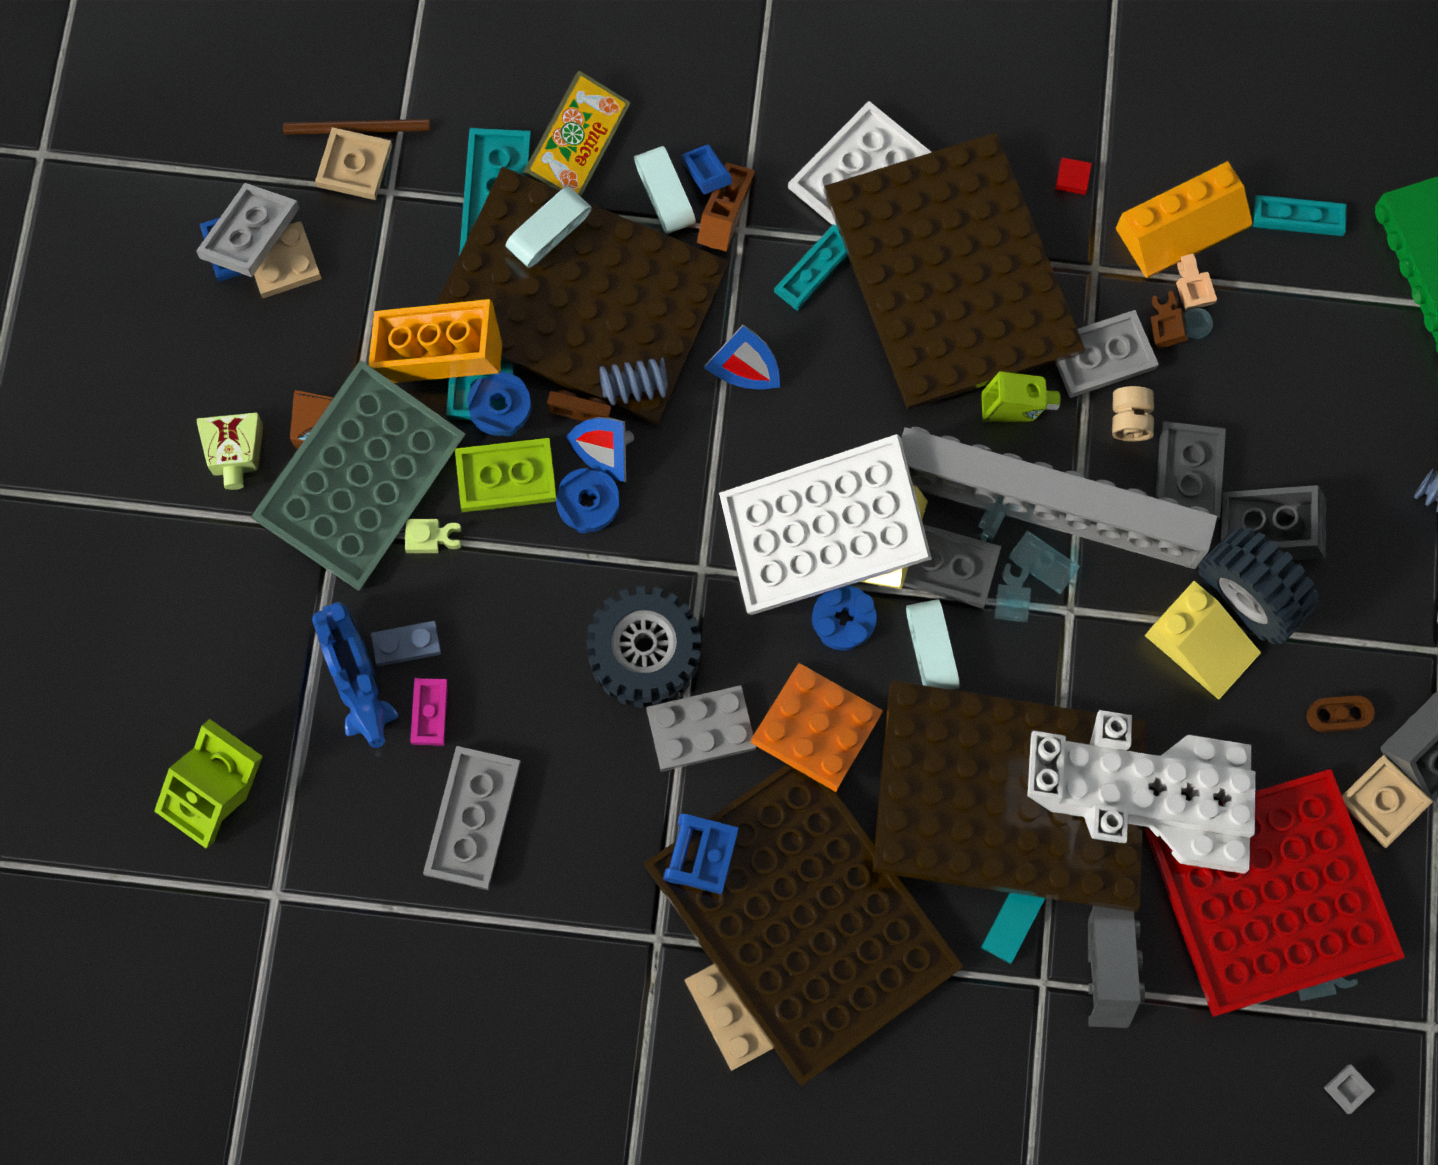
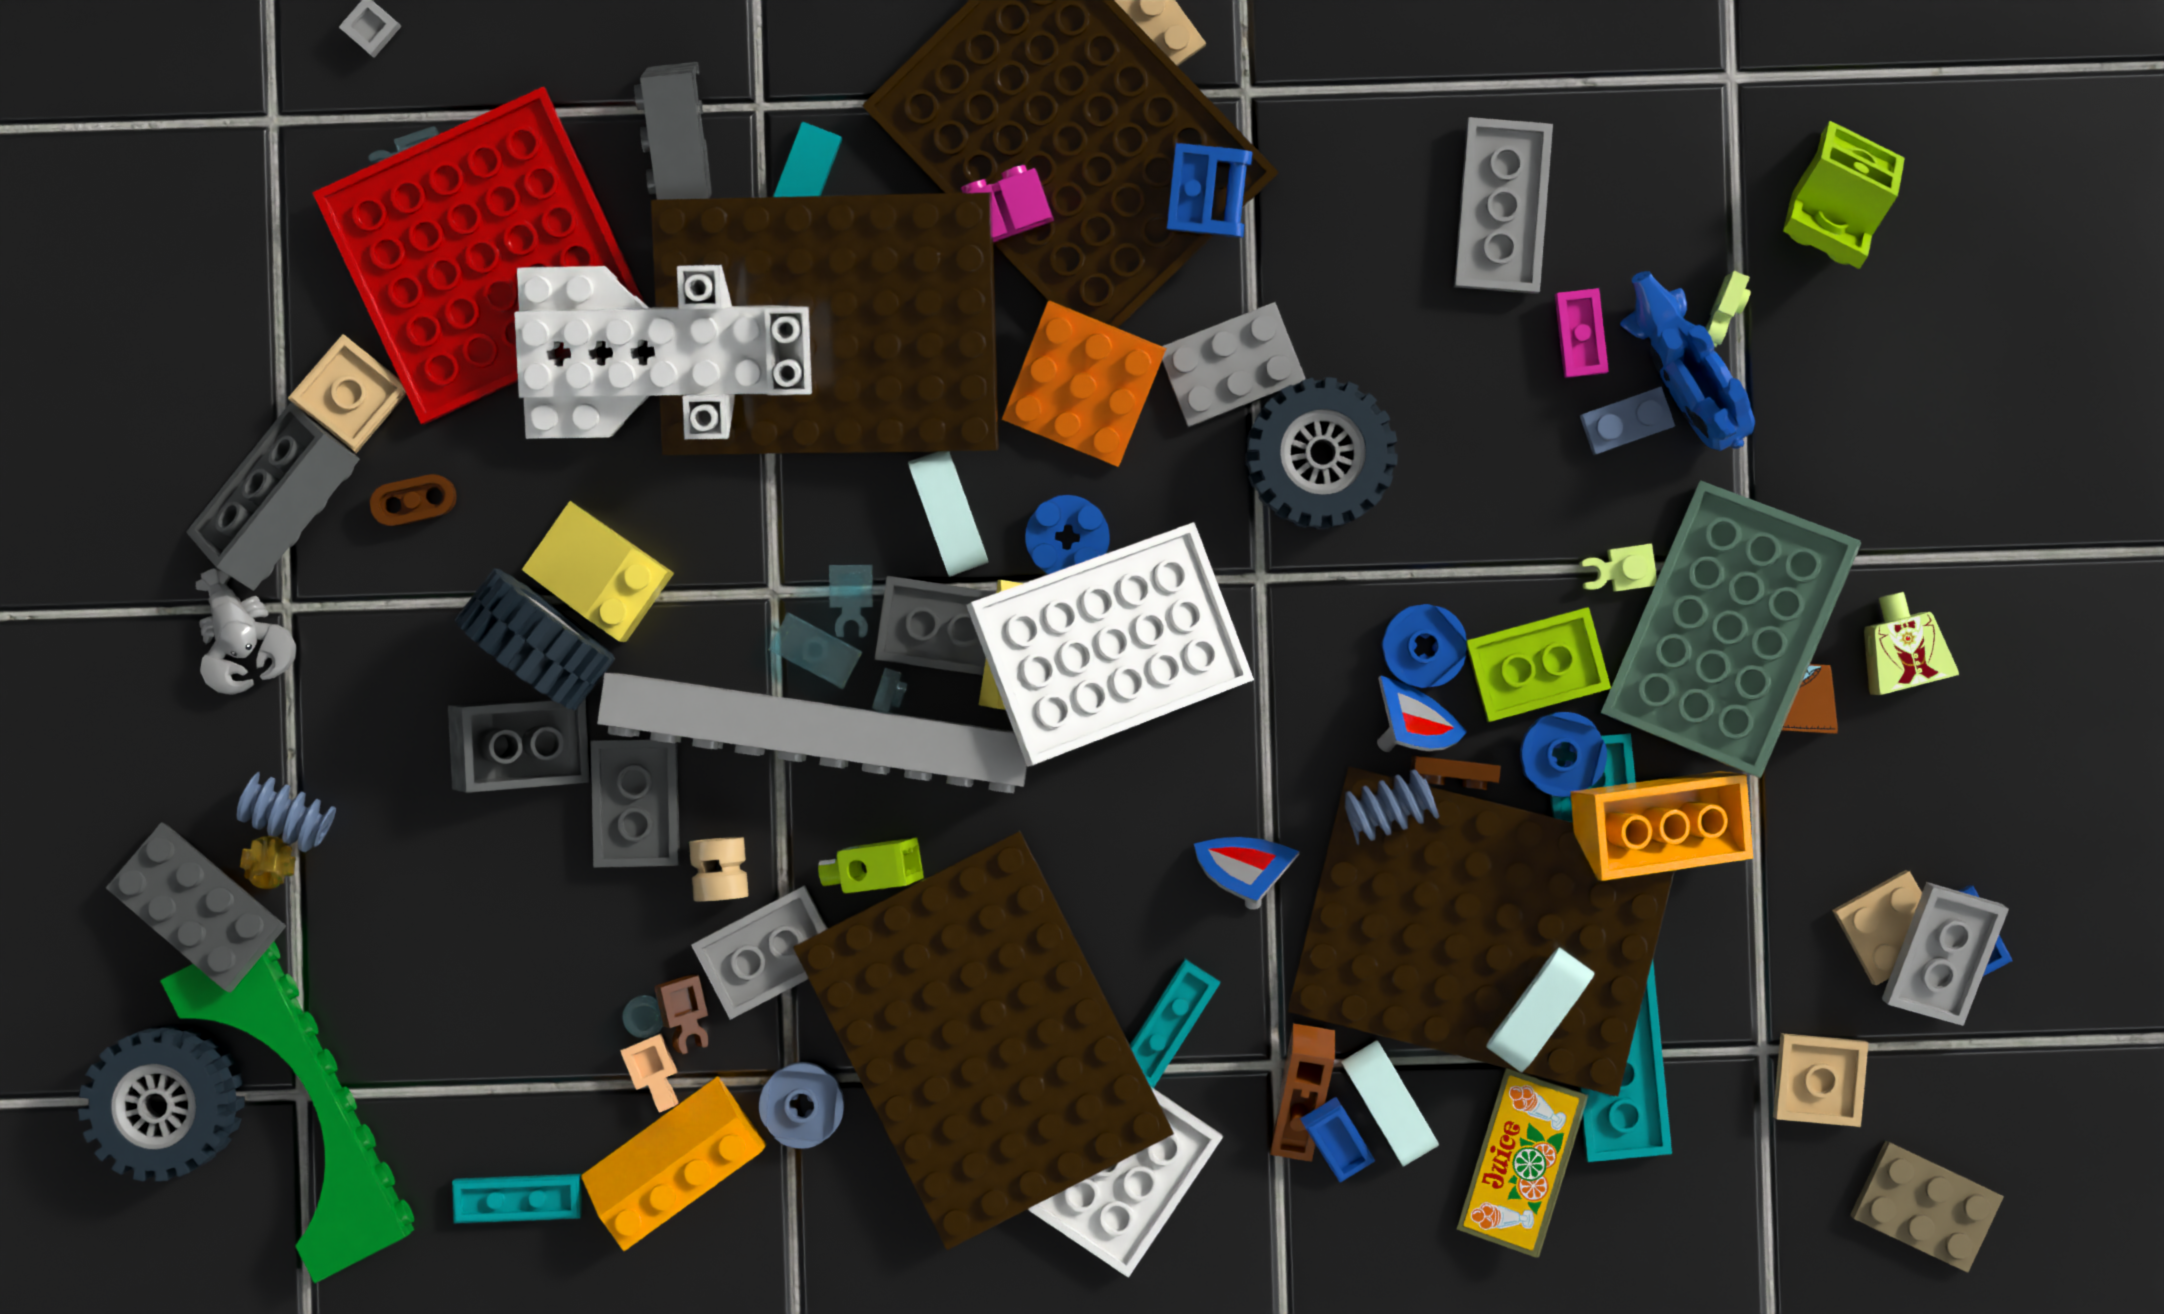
camera: 175 degrees right, 15 degrees up
reddish brown axle [283,119,430,135] -> none
red tile [1055,157,1092,195] -> none
none -> sand blue plate [759,1062,845,1149]
none -> dark pink piece [961,165,1054,242]
none -> yellowish green plate [1705,271,1751,347]
none -> dark tan plate [1850,1140,2004,1273]

